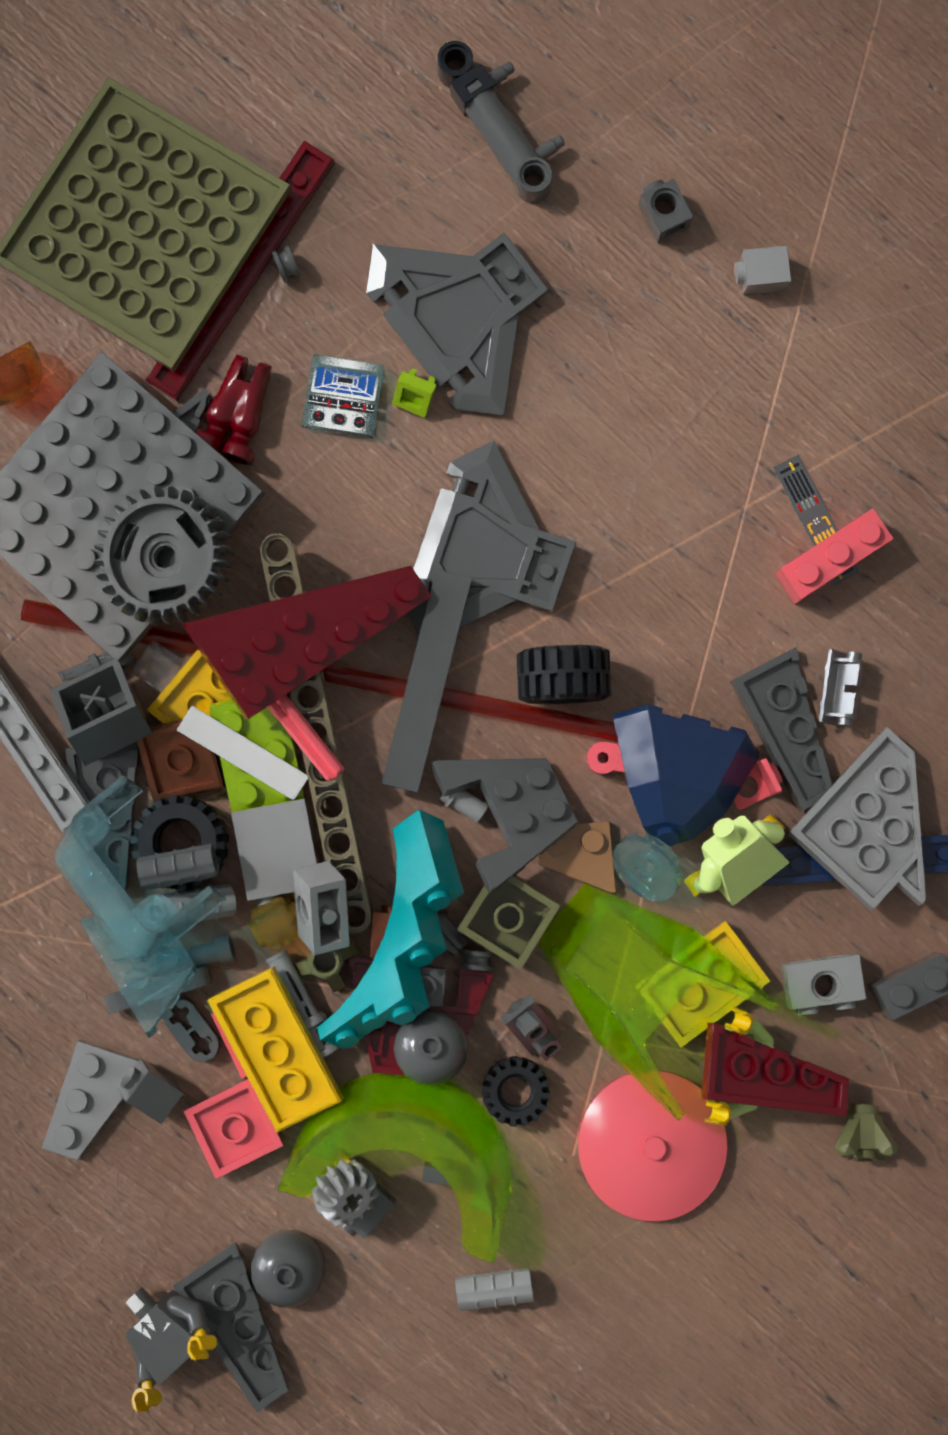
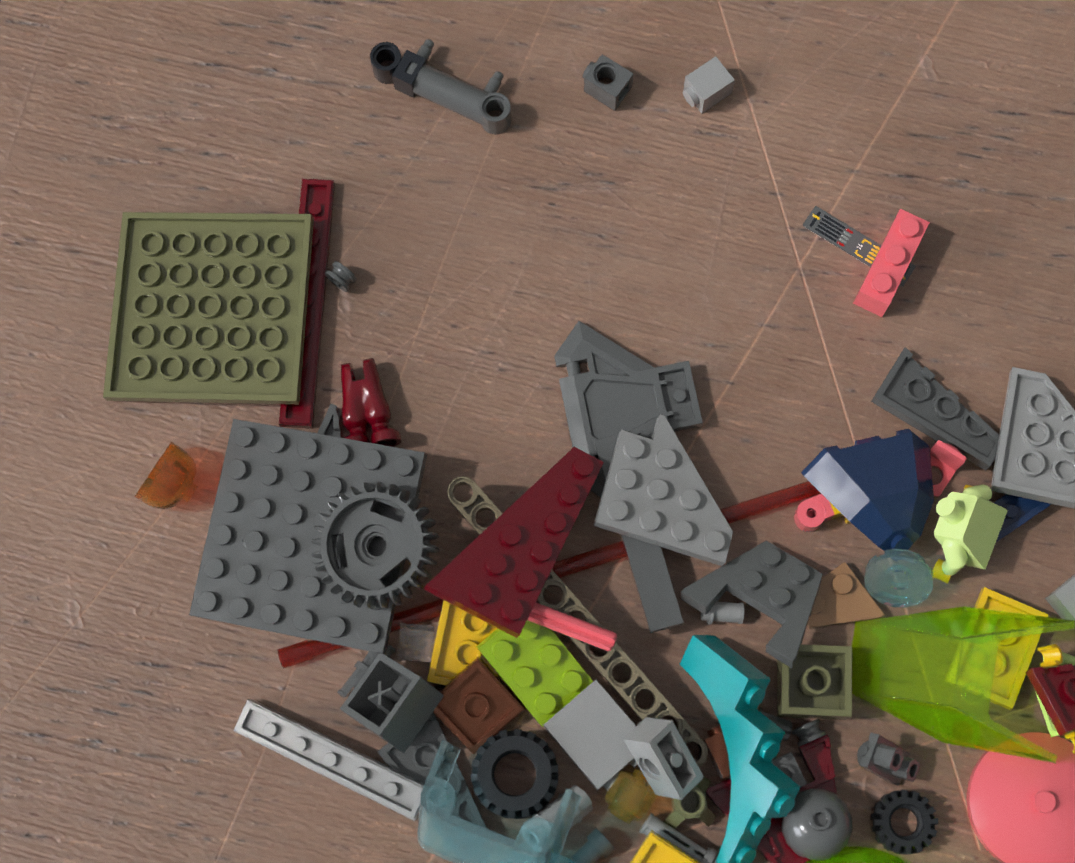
camera: 25 degrees left, 10 degrees down
dark grey axle [137,843,219,891] -> none
white sticker [177,706,308,800] -> none
tile [301,354,385,439] -> none
dark grey plate [366,233,549,416] -> none
lime tile [392,368,436,418] -> none
black tyre [517,645,611,704] -> none
flat silver hinge [819,649,865,727] -> none
none -> light grey wing [594,414,733,566]

